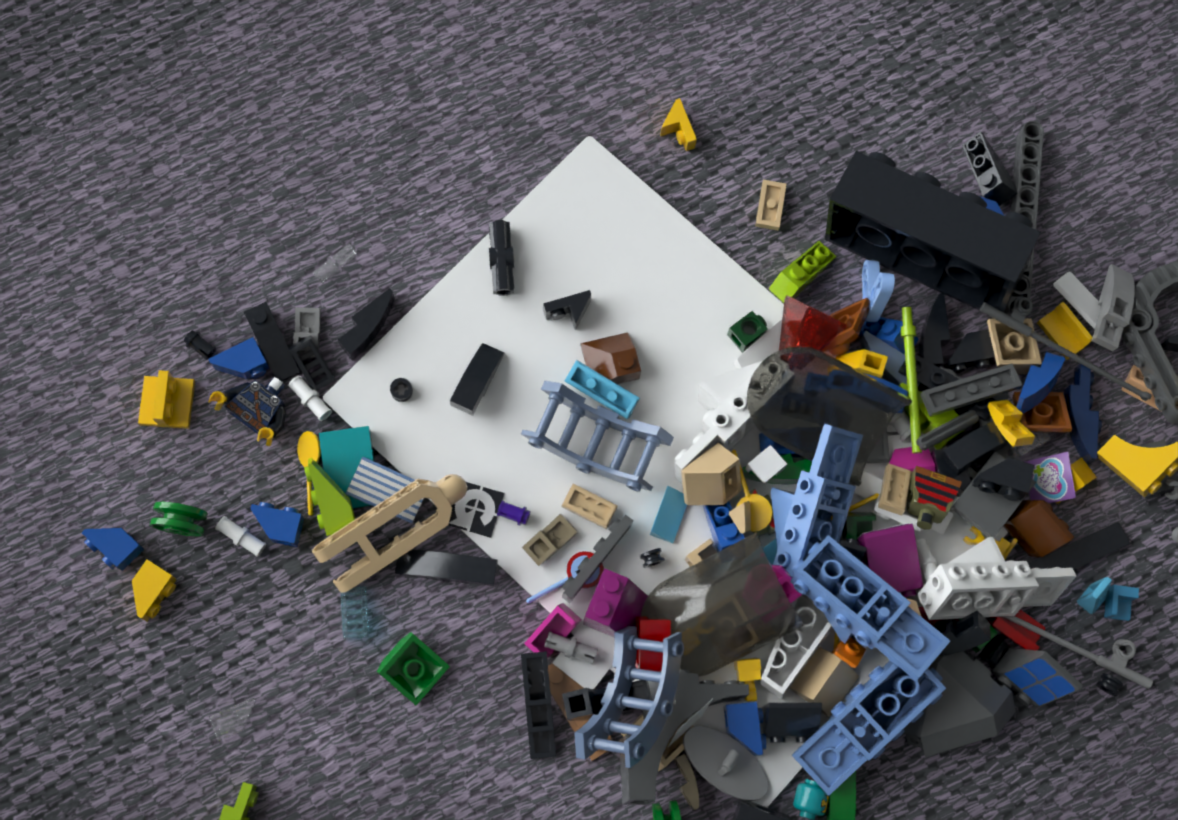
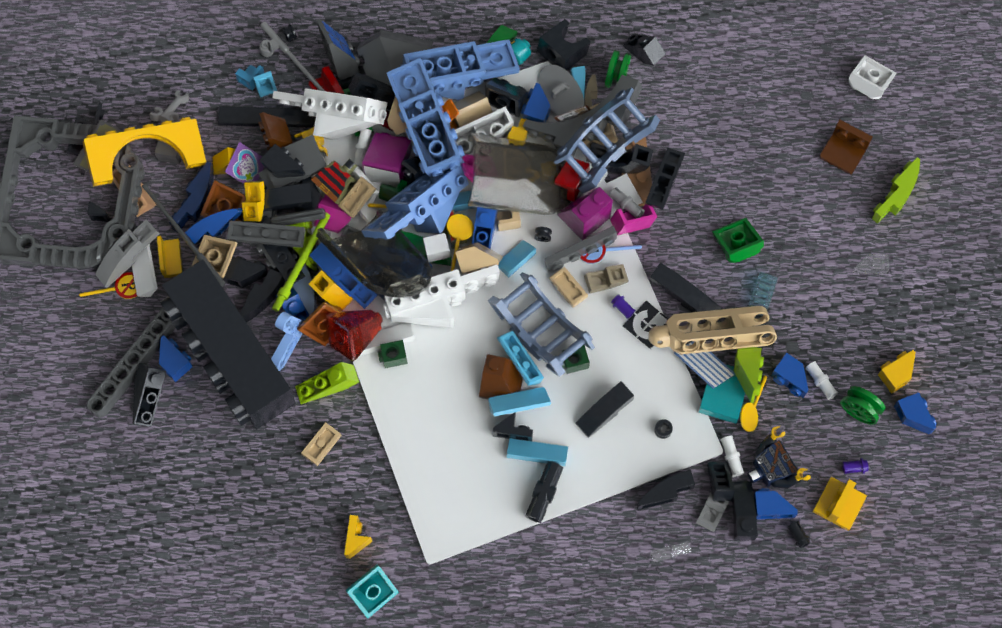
camera: 145 degrees left, 5 degrees down
tan slope [729,501,751,534] -> none
none -> yellow piece [79,272,137,299]
none -> teal slope [345,564,399,619]
none -> medium azure slope [488,387,551,416]
none -> medium azure slope [507,438,568,466]
none -> dark green brick [562,345,590,374]
none -> medium azure slope [571,66,586,99]
none -> dark purple pin [842,458,869,474]

